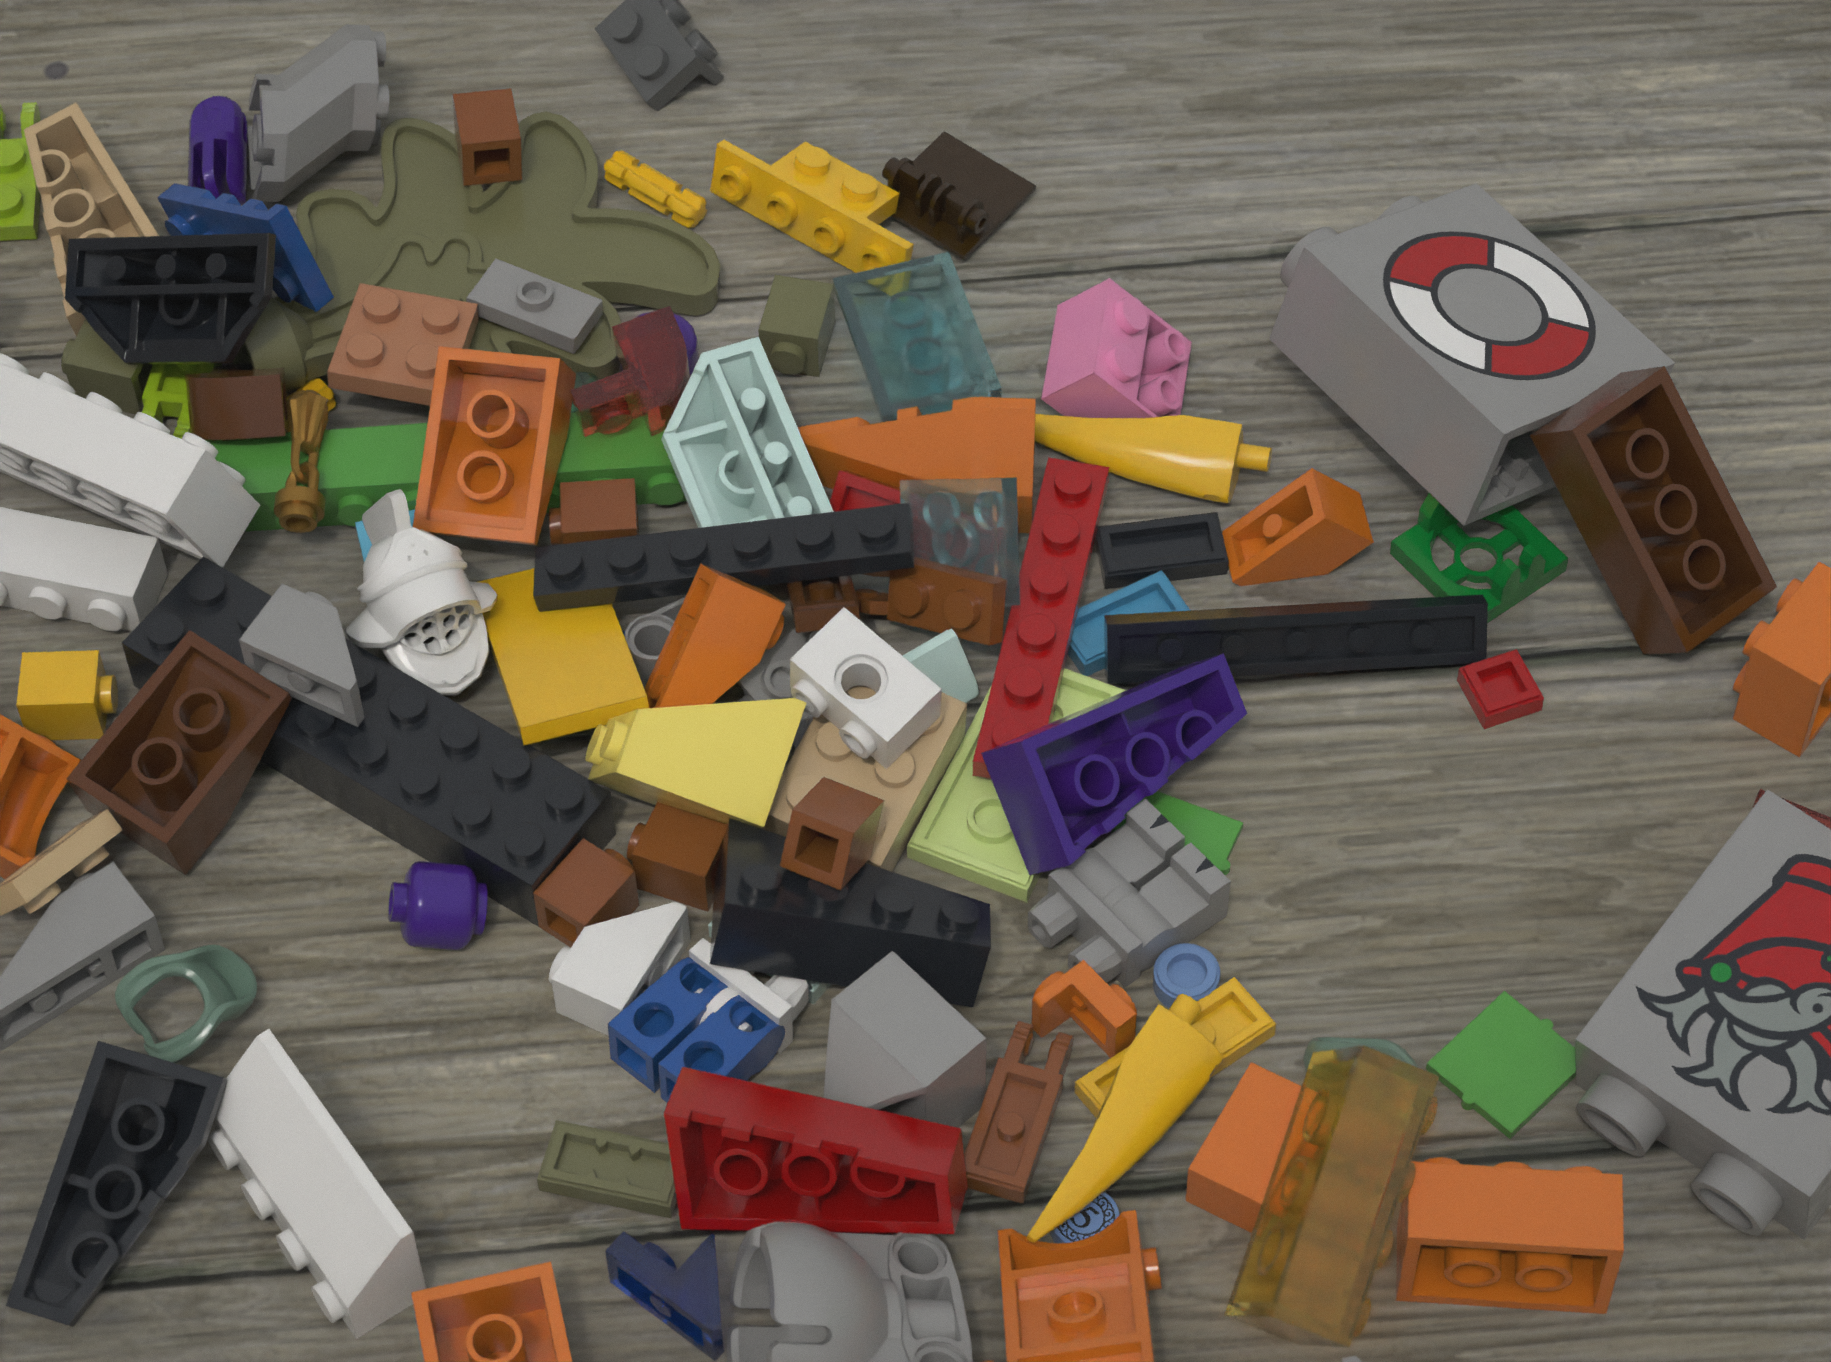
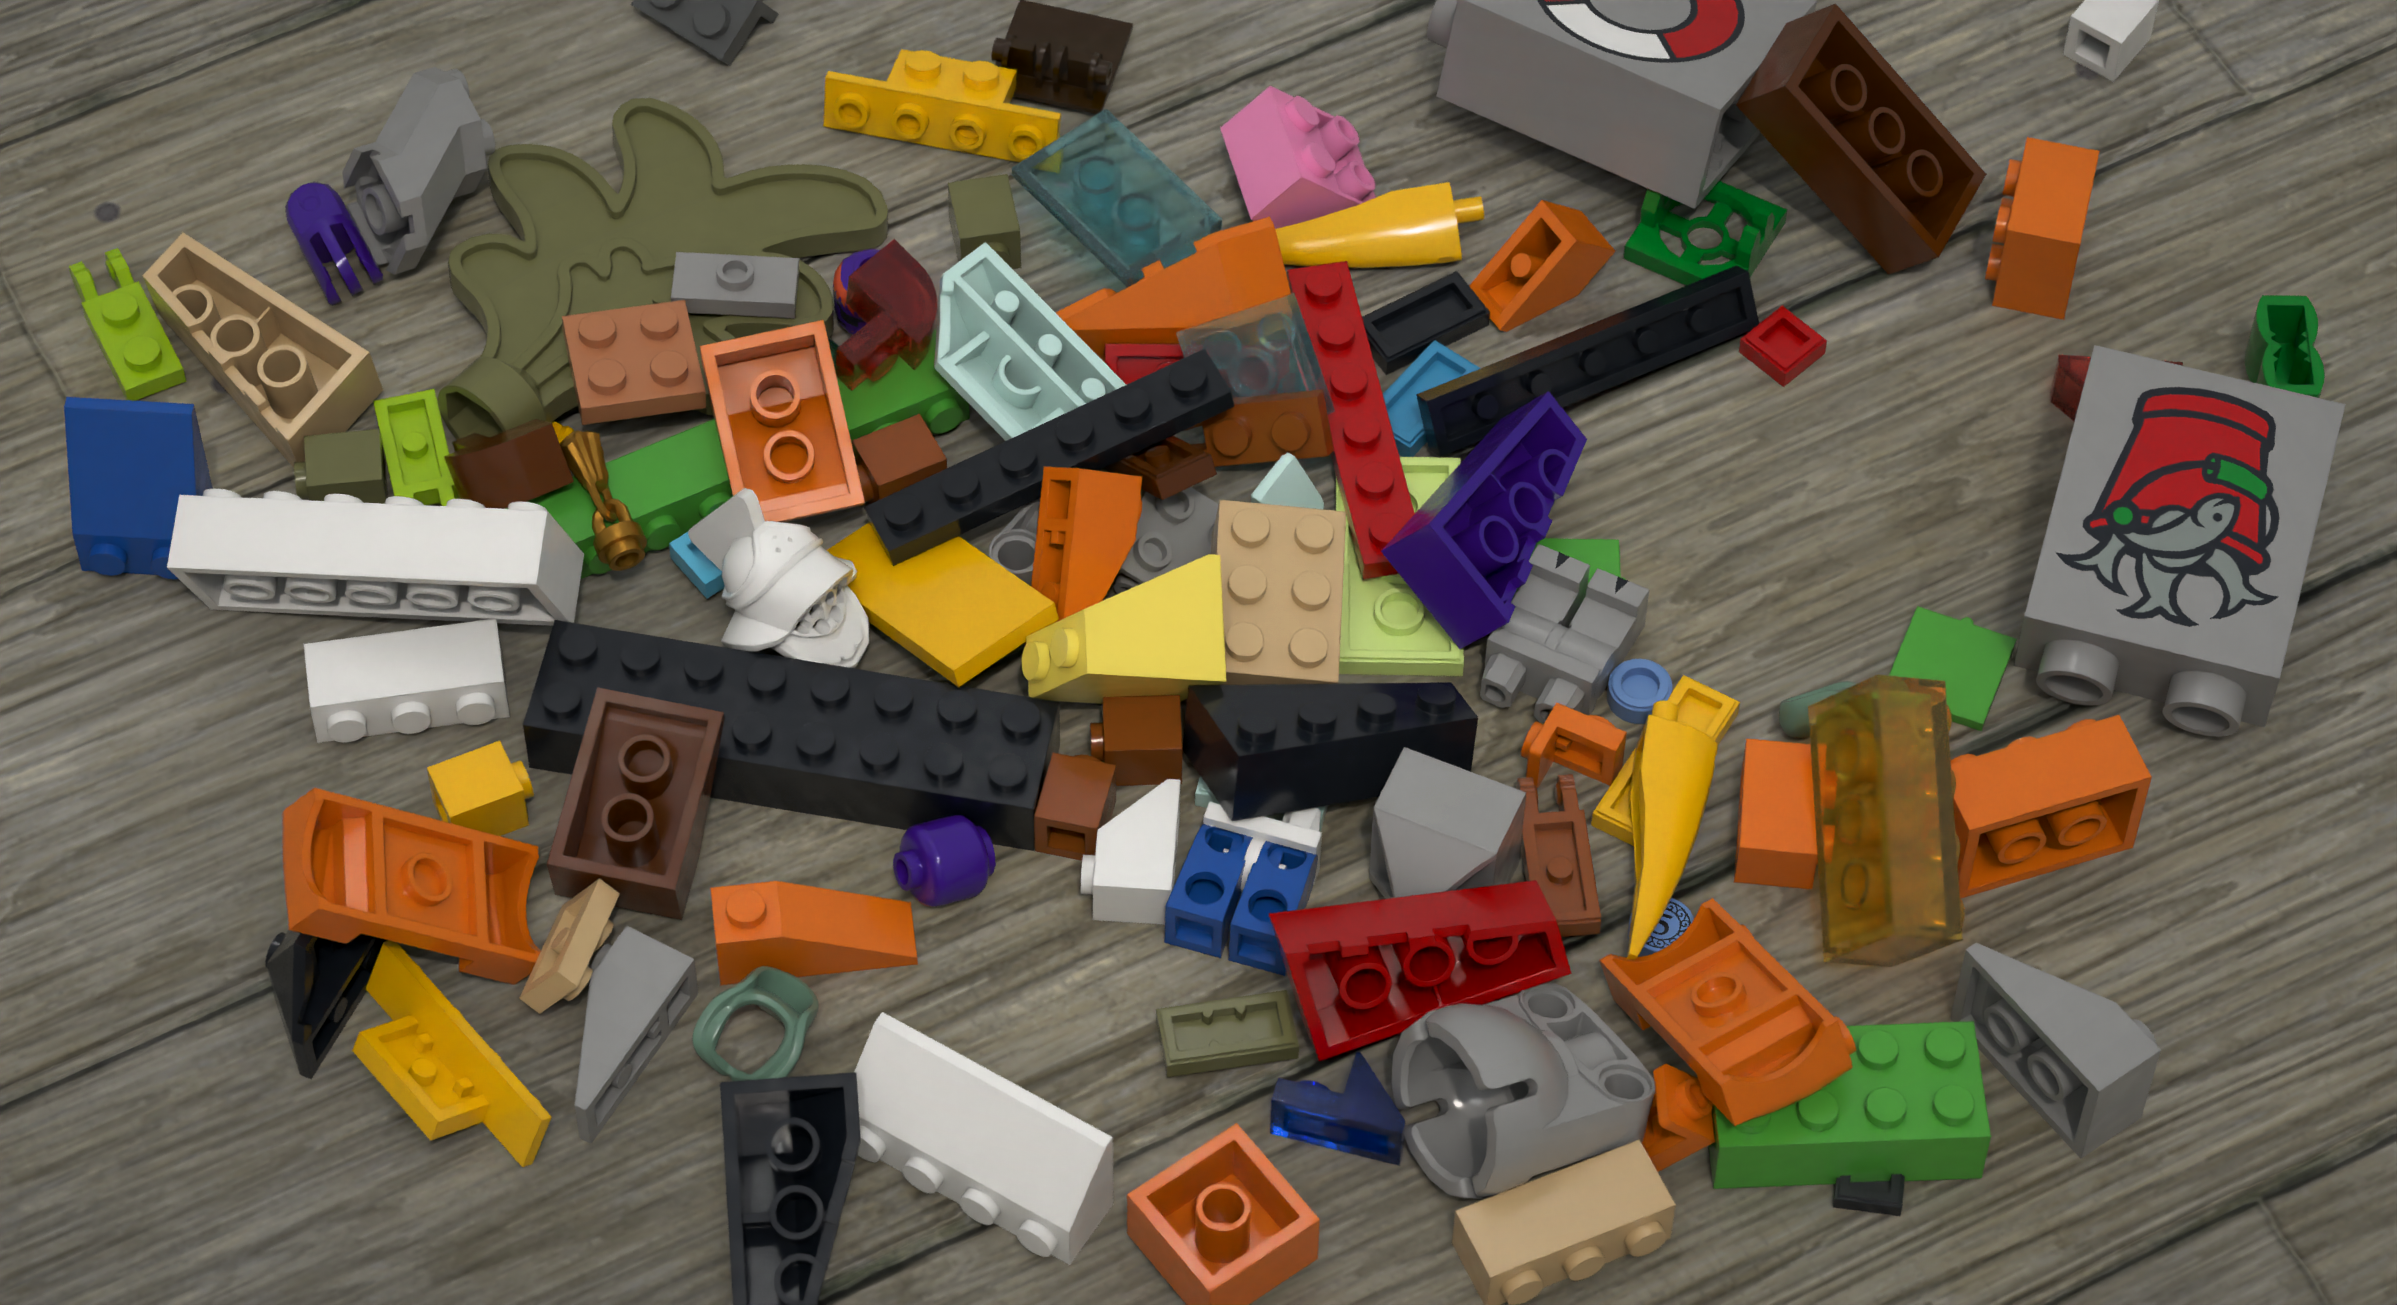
camera: 25 degrees left, 0 degrees up
black wedge [65,233,276,364] -> none
blue wing [157,183,334,312] -> none
light grey slope [239,583,365,727] -> none
dark orange brick [453,88,522,186] -> none
yellow axle [604,150,707,228] -> none
dark orange brick [780,777,884,890] -> none
white brick [790,607,942,769] -> none
none -> orange slope [711,881,918,985]

